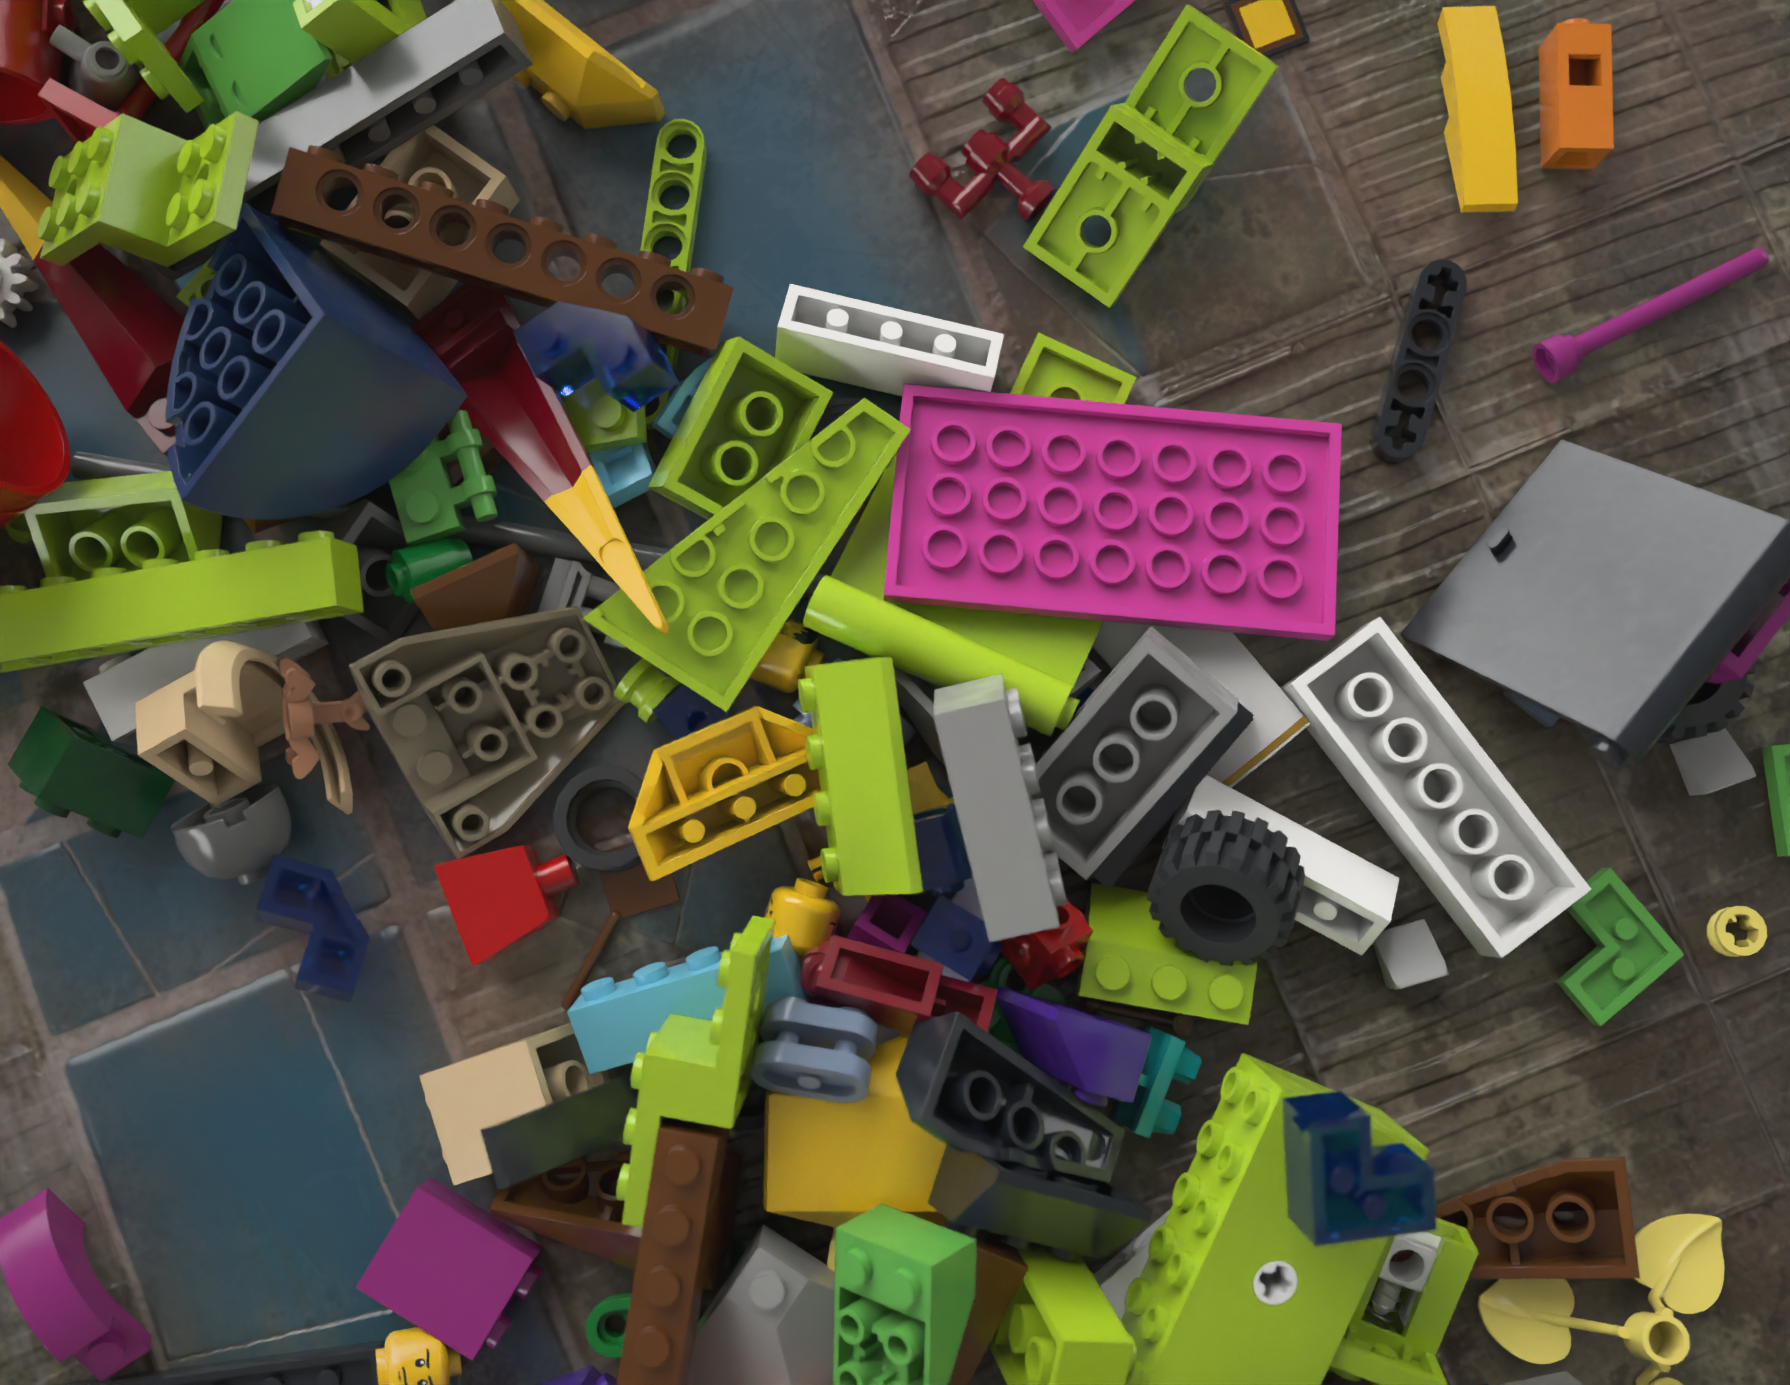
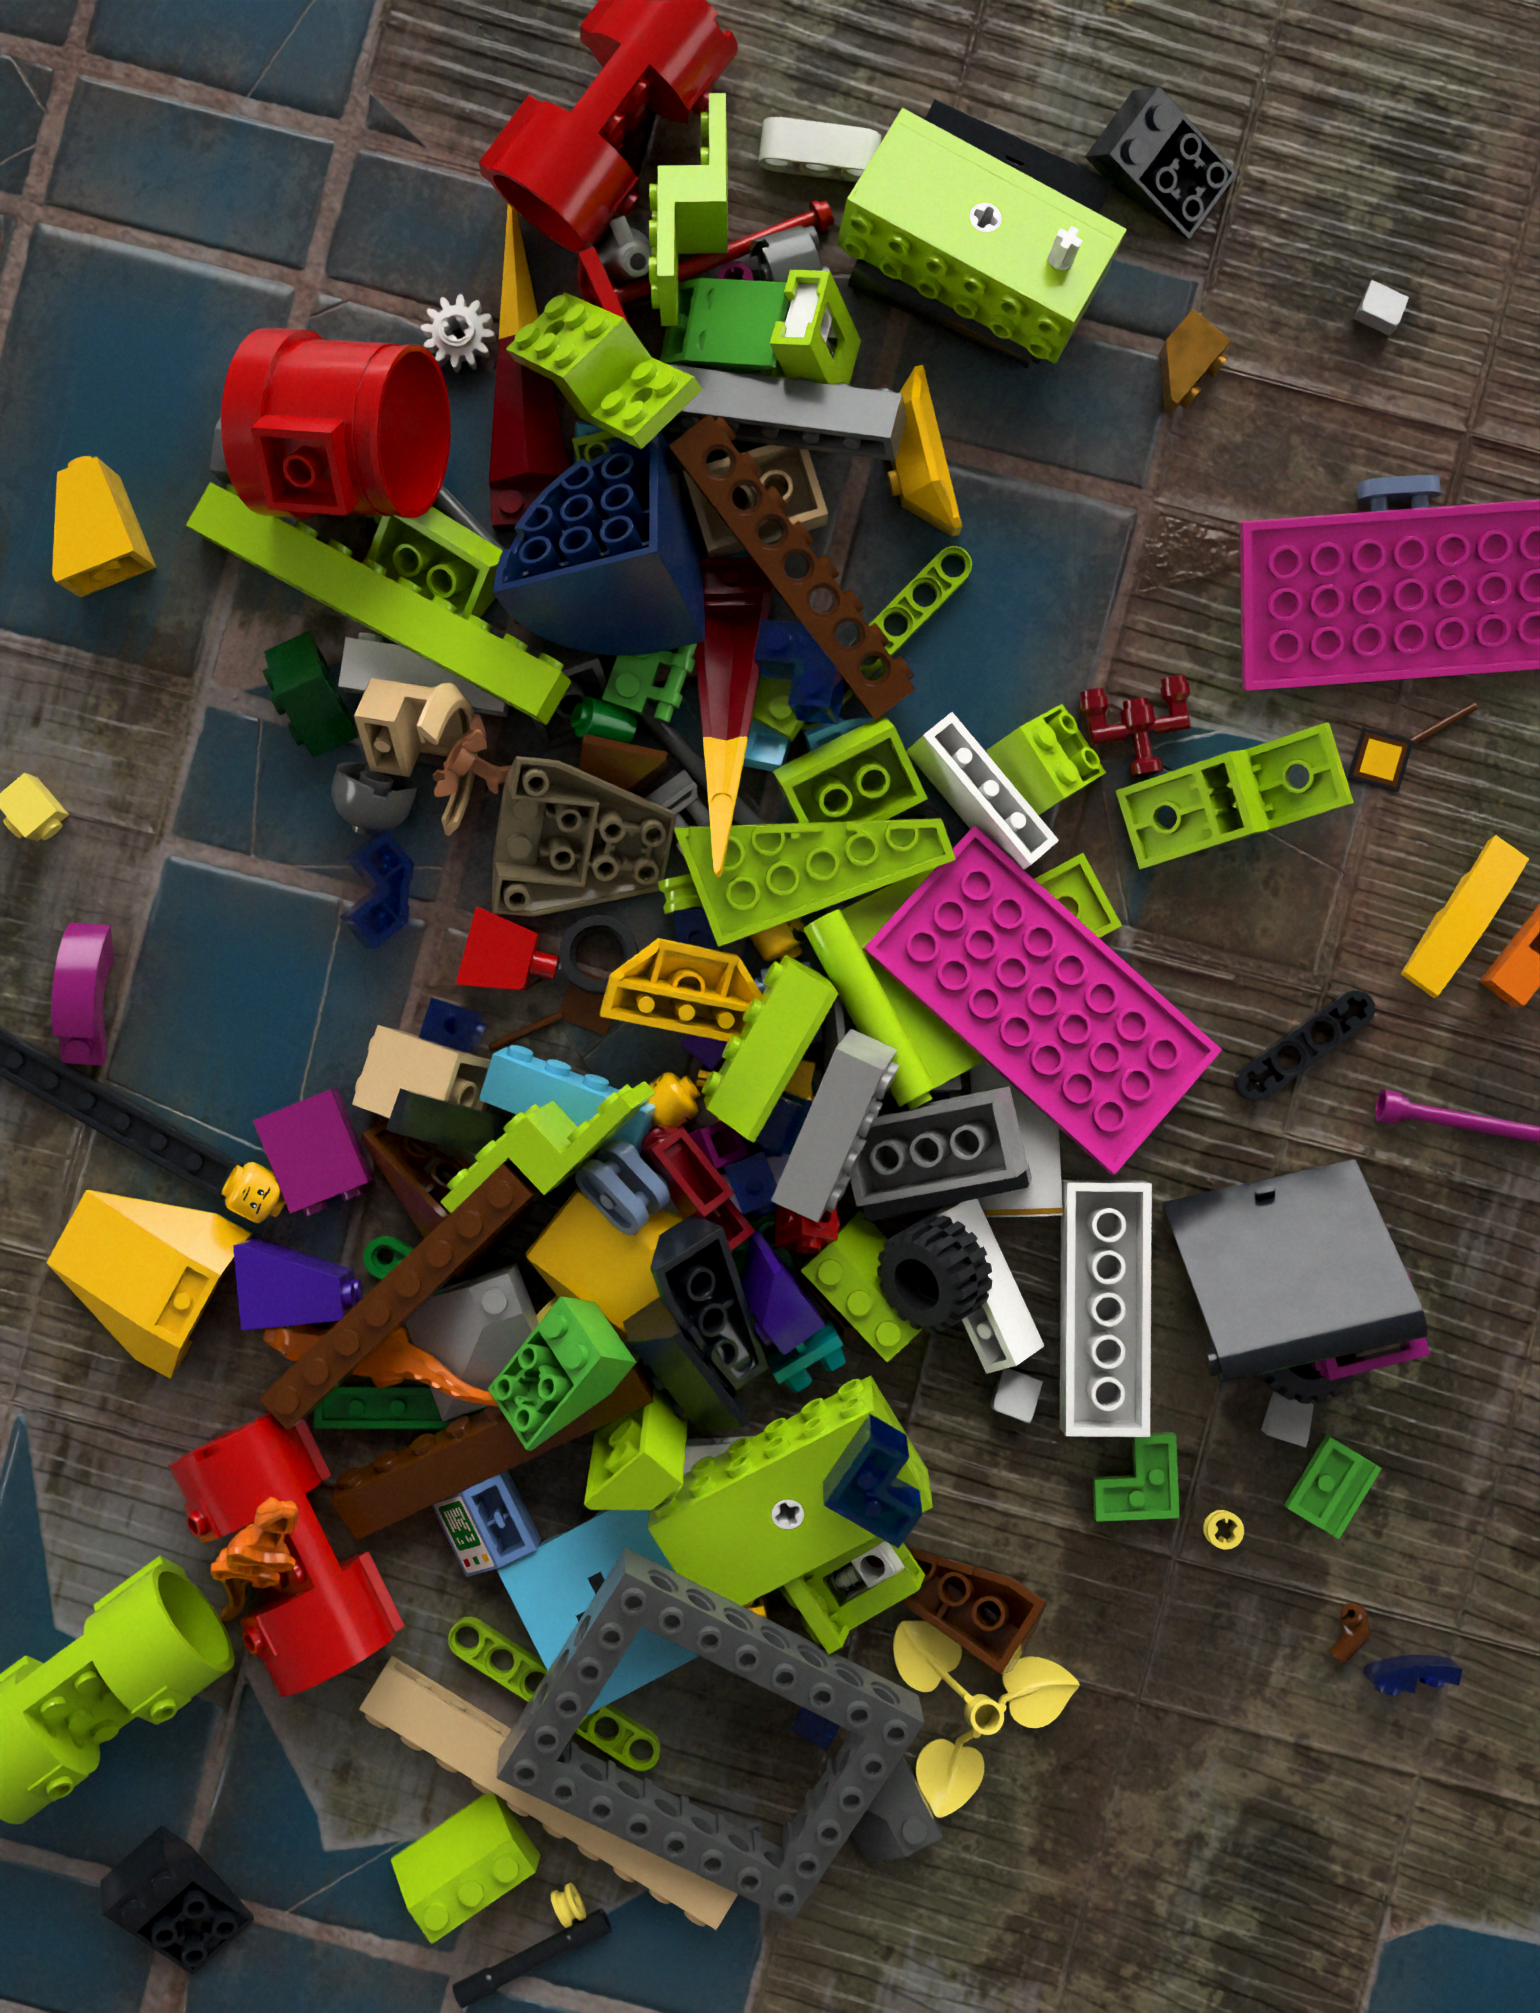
camera: 30 degrees right, 5 degrees up
none -> clear blue brick [419,997,487,1053]
none -> dark purple tile [680,1035,728,1070]
none -> lime slope [986,704,1106,816]

